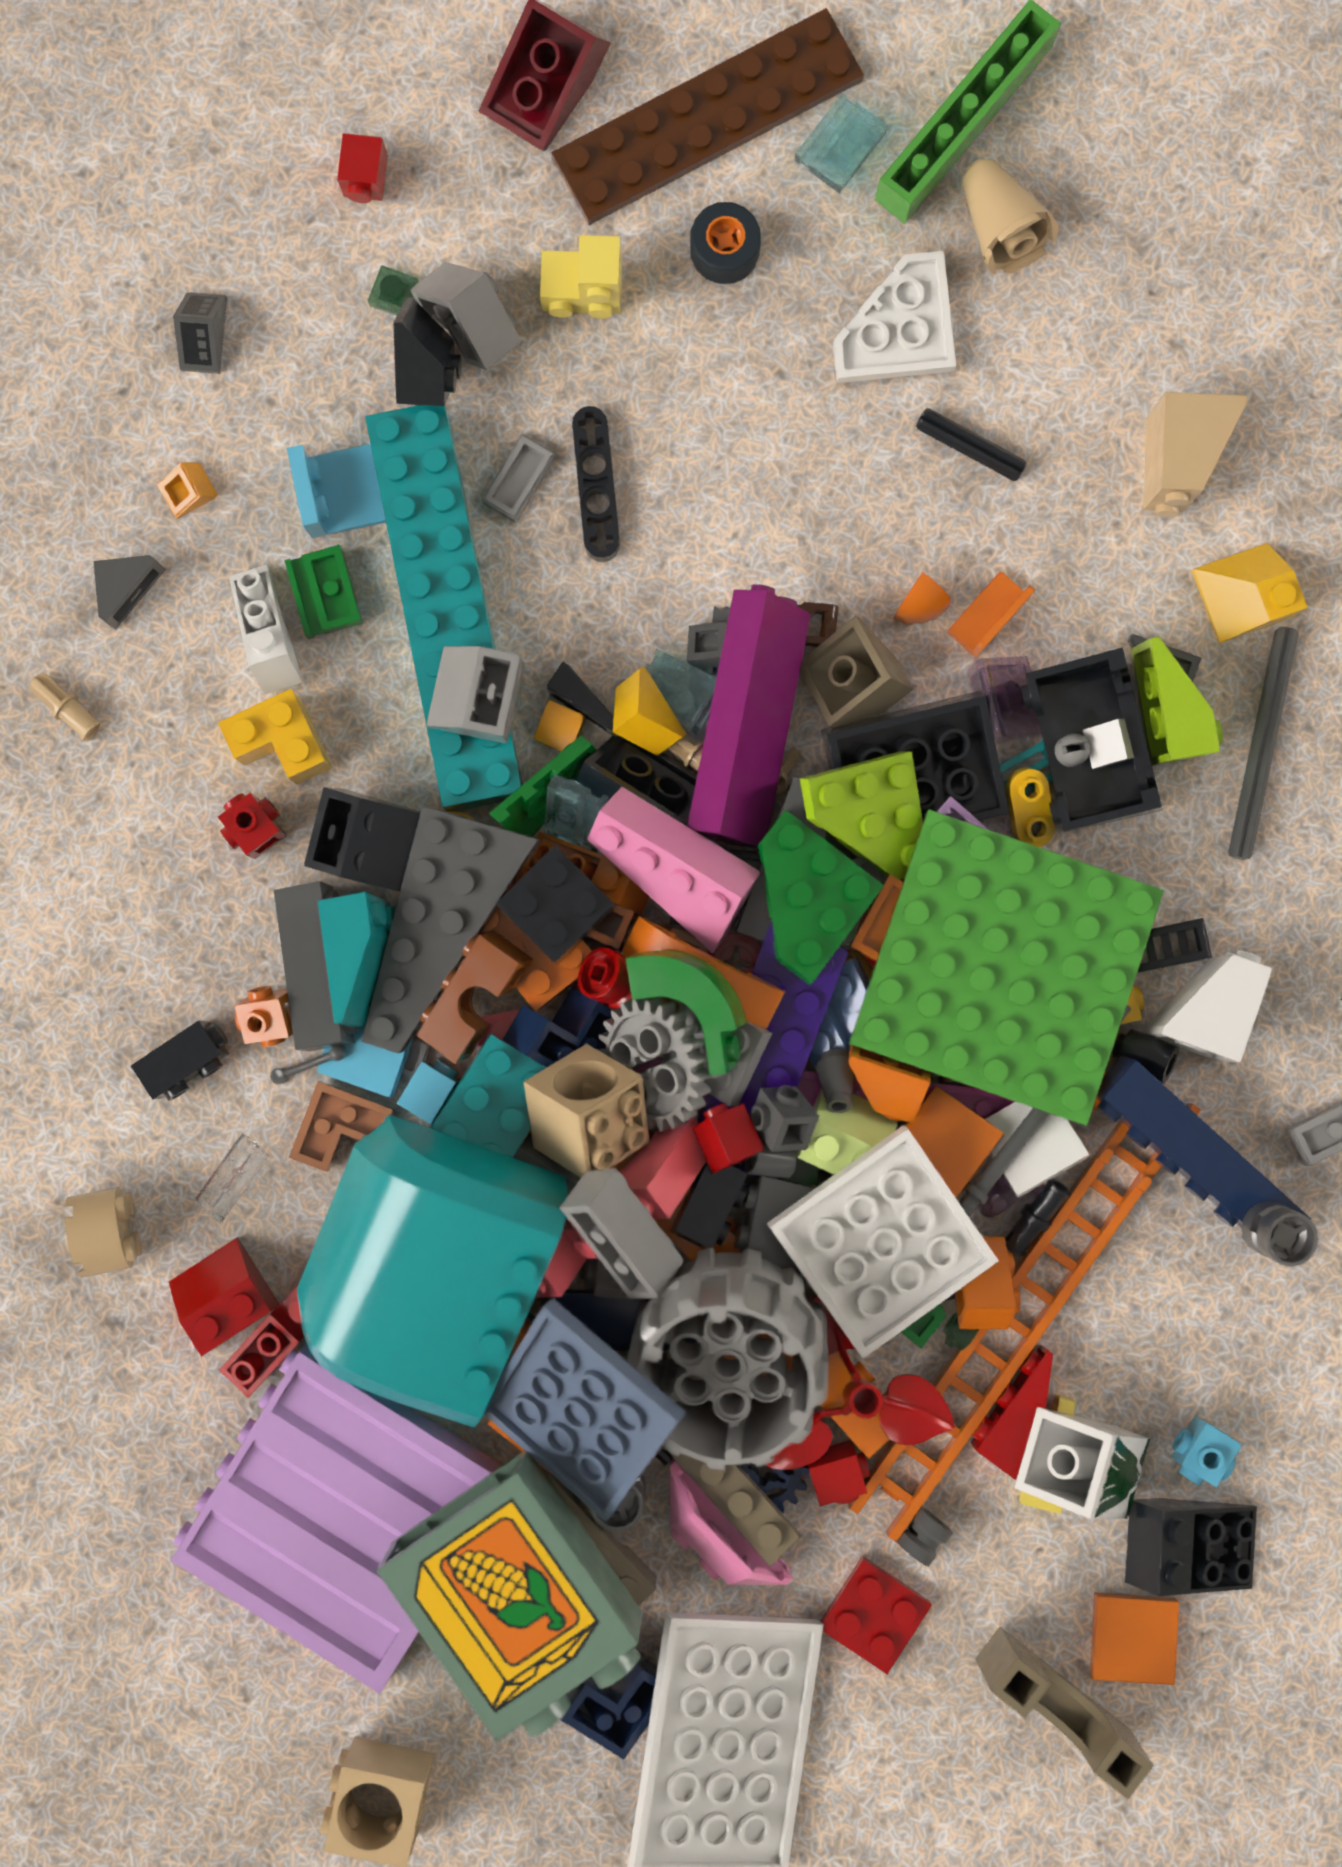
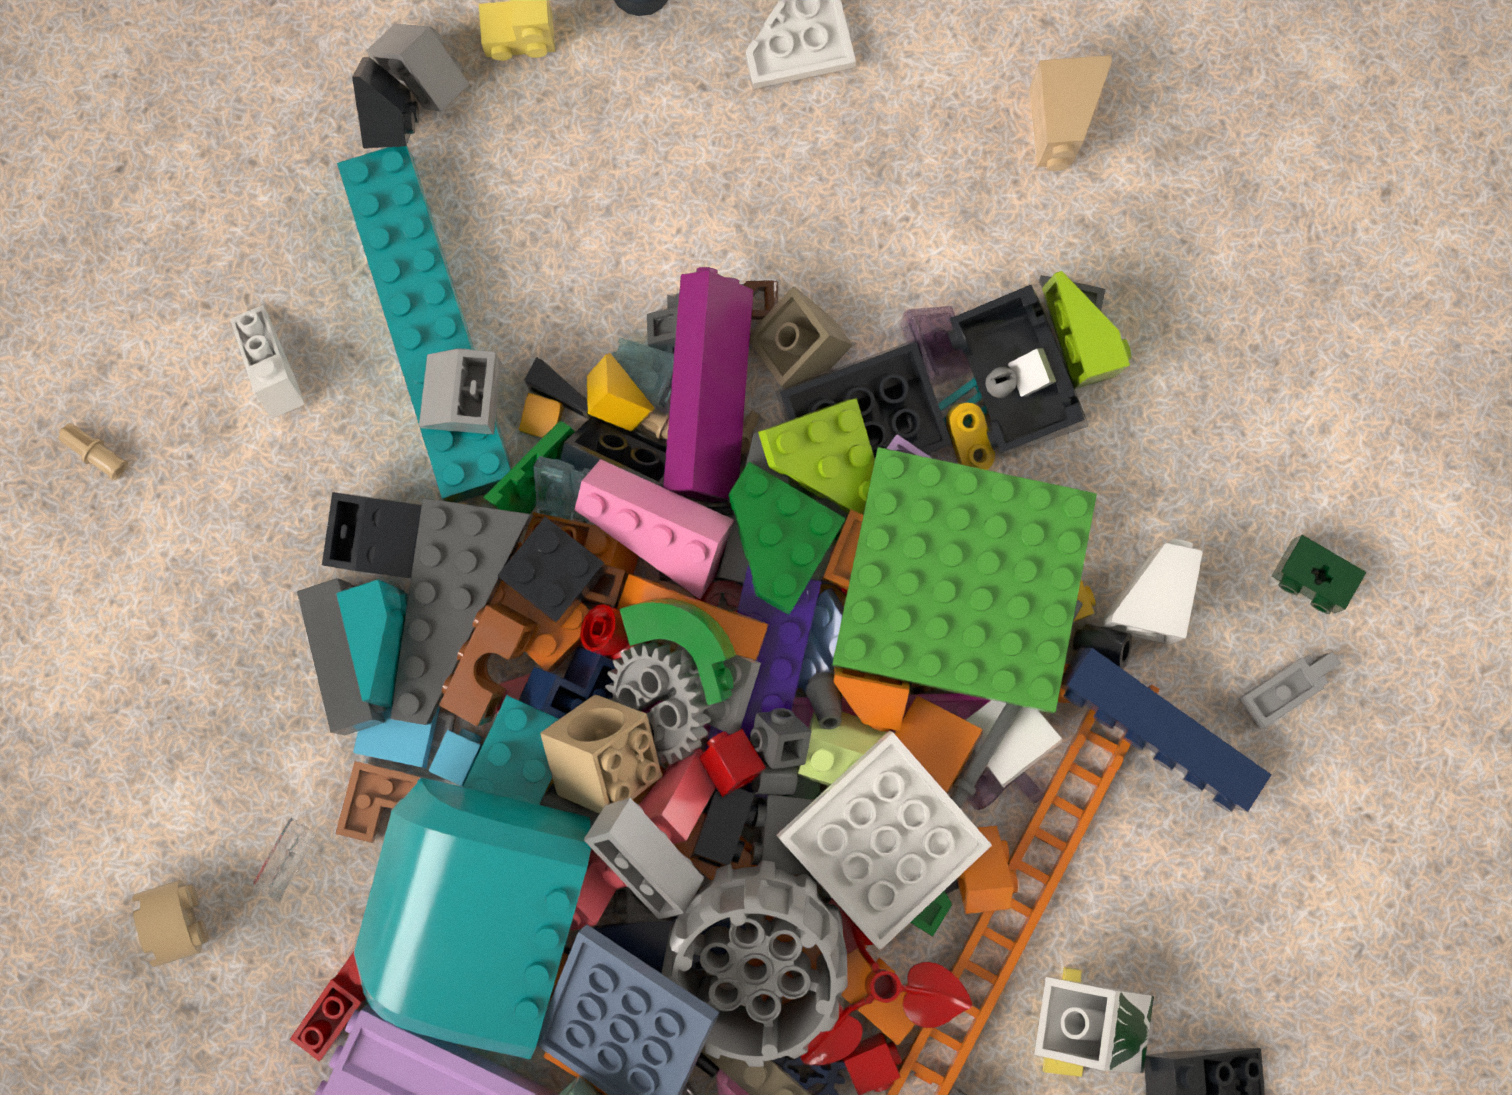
camera: 10 degrees left, 5 degrees down
dark grey slope [93,555,166,630] -> none
black brick [131,1020,229,1101] -> none
light orange slope [157,462,218,518] -> none
red slope [168,1237,280,1357] -> none
dark grey slope [173,292,227,374] -> none
yellow brick [217,689,333,784] -> none
red brick [218,793,287,859] -> none
orange brick [234,985,293,1047] -> none
dark grey hinge [270,1046,346,1084] -> none
green plate [284,544,363,639] -> none
medium azure bracket [286,444,386,538] -> none
clear green plate [367,265,419,316] -> none
light grey tile [481,434,556,523] -> none
black beam [572,406,620,562] -> none
orange brick [893,572,951,625] -> none
black axle [916,408,1027,481] -> none
clear green plate [943,1312,979,1350] -> none
orange panel [946,571,1035,658] -> none
red slope [970,1345,1053,1480] -> none
black pin [1004,1178,1071,1257] -> none
black slope [1137,918,1213,973] -> none
medium azure brick [1171,1415,1242,1488] -> none
yellow slope [1192,543,1308,644] -> none
dark grey axle [1228,627,1299,860] -> none
flat silver wheel [1241,1201,1319,1267] -> none

